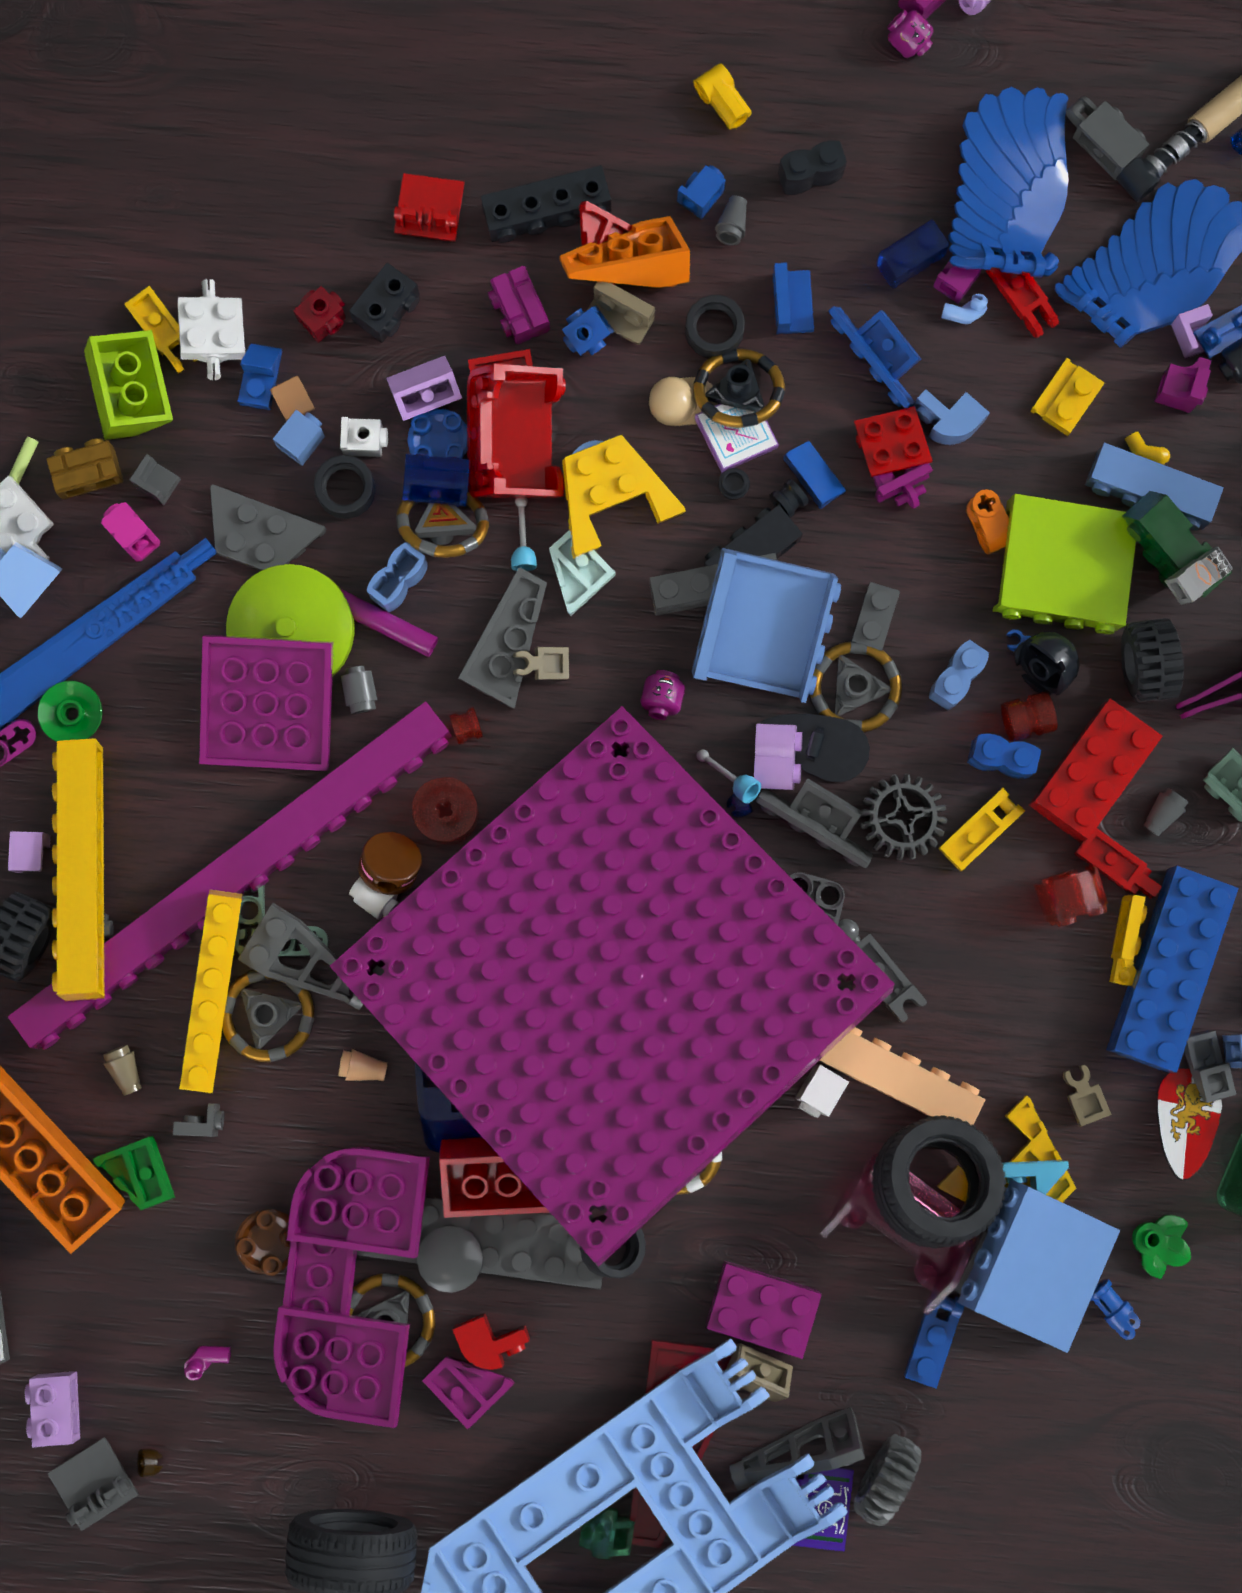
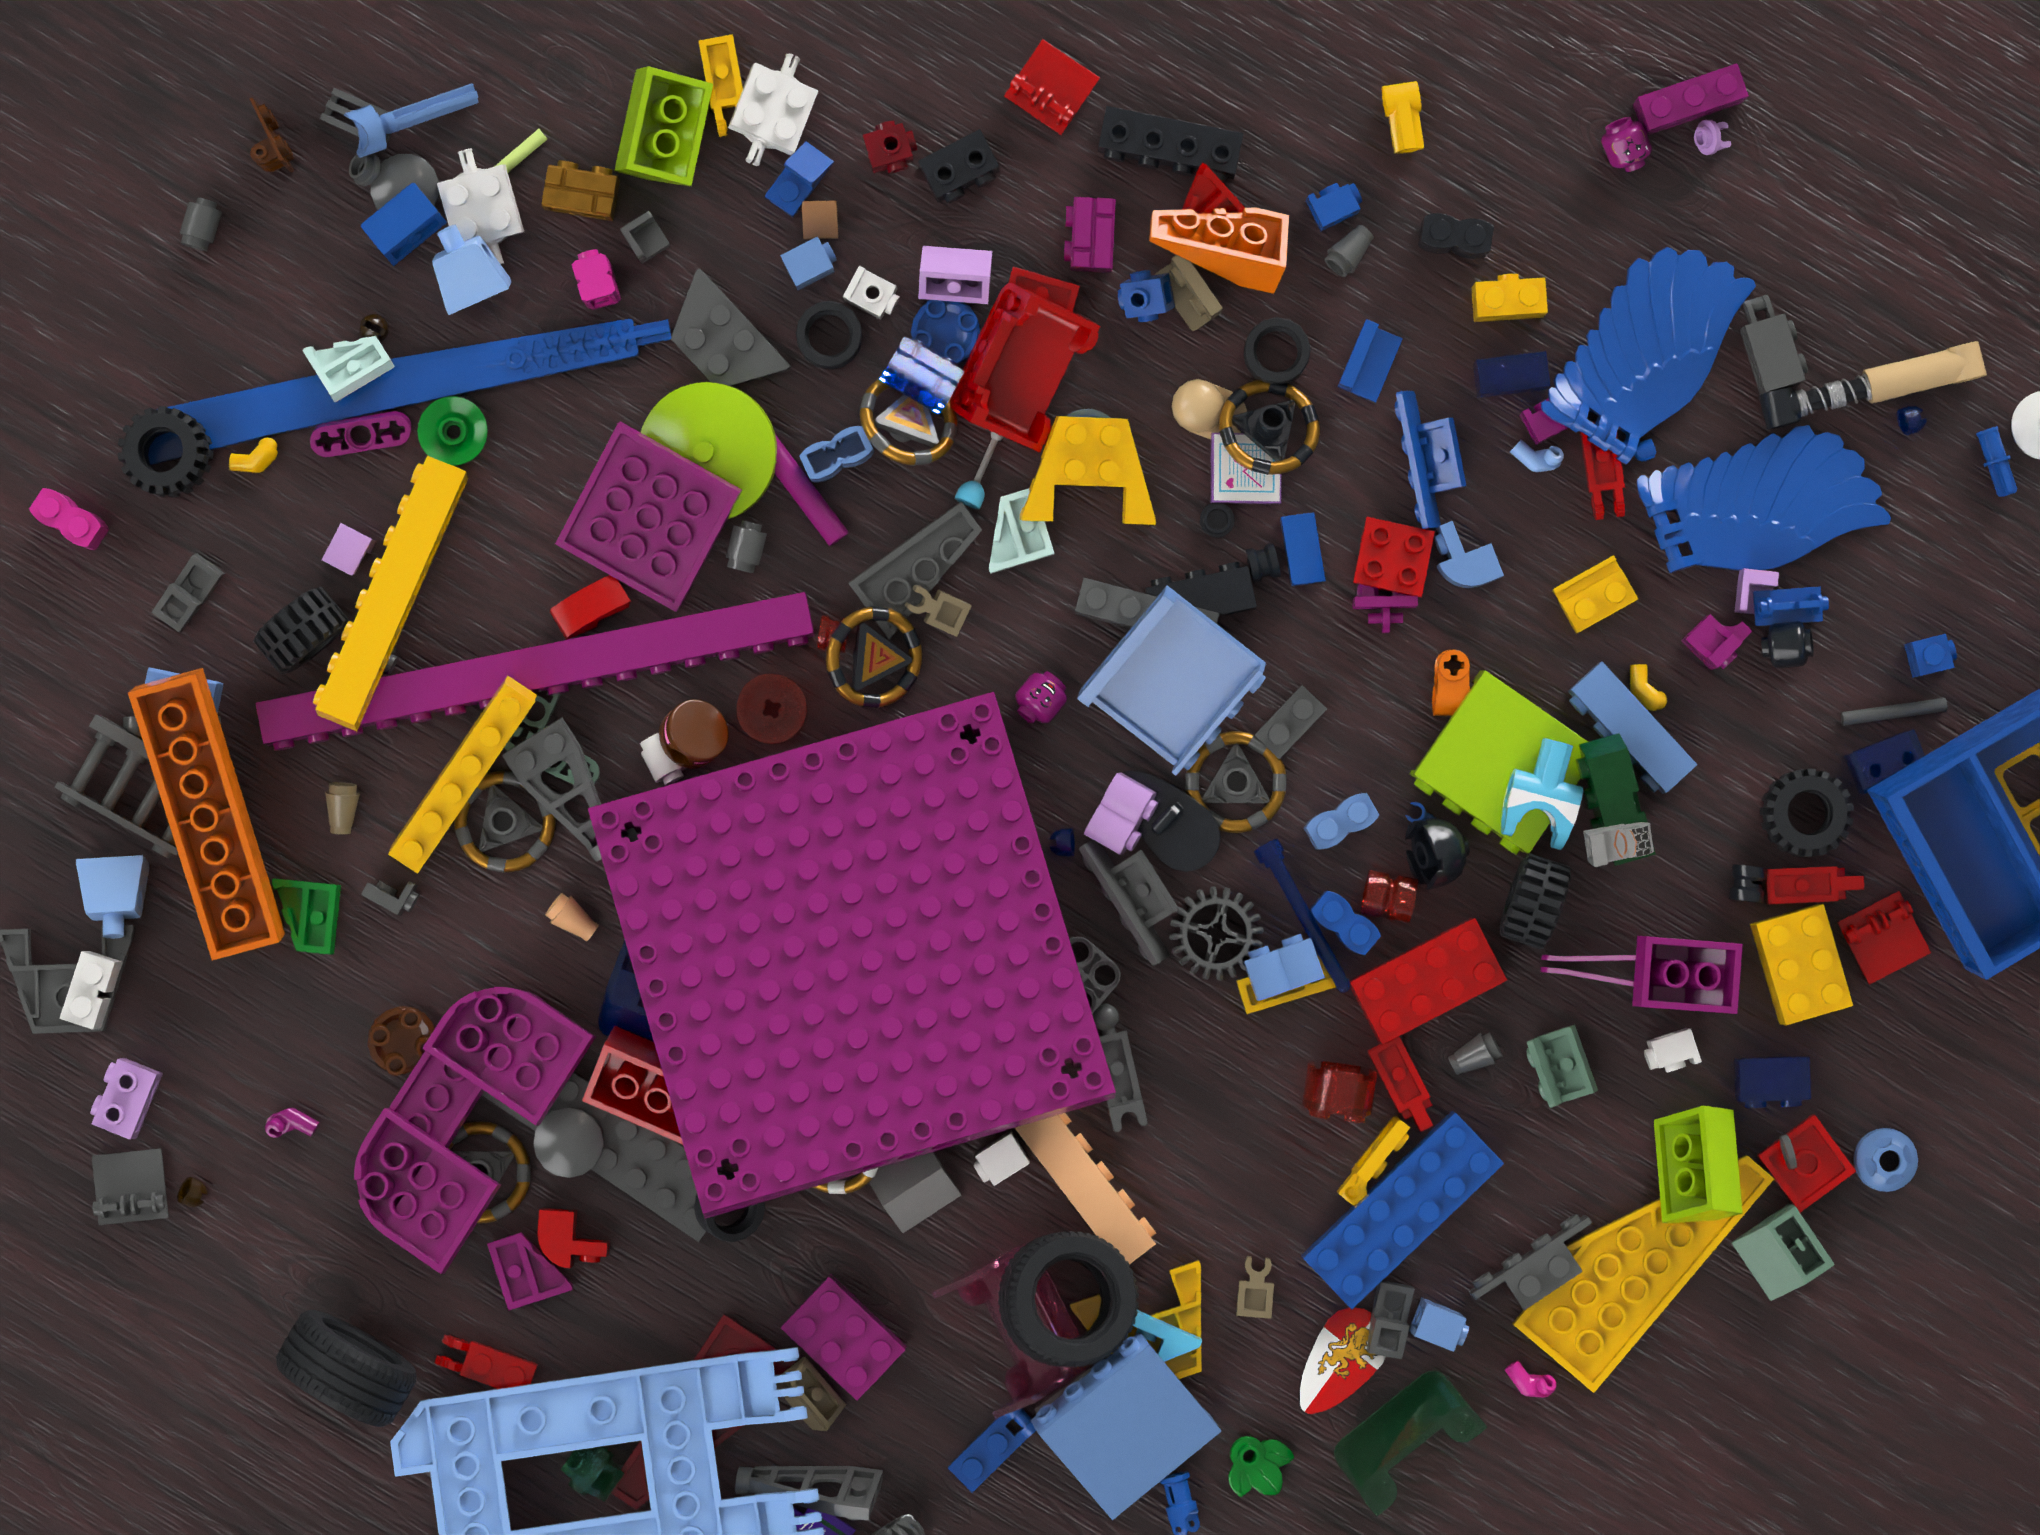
camera: 30 degrees right, 5 degrees up
medium azure hinge [696,749,761,803] -> none
none -> red hinge [434,1335,538,1389]
none -> red slope [550,575,631,640]
none -> piece [826,606,922,708]
none -> light grey slope [869,1152,961,1233]
none -> medium blue brick [1243,934,1325,1001]
none -> clear blue piece [1254,838,1351,993]
none -> yellow brick [1471,274,1548,322]
none -> medium azure connector [1501,738,1583,850]

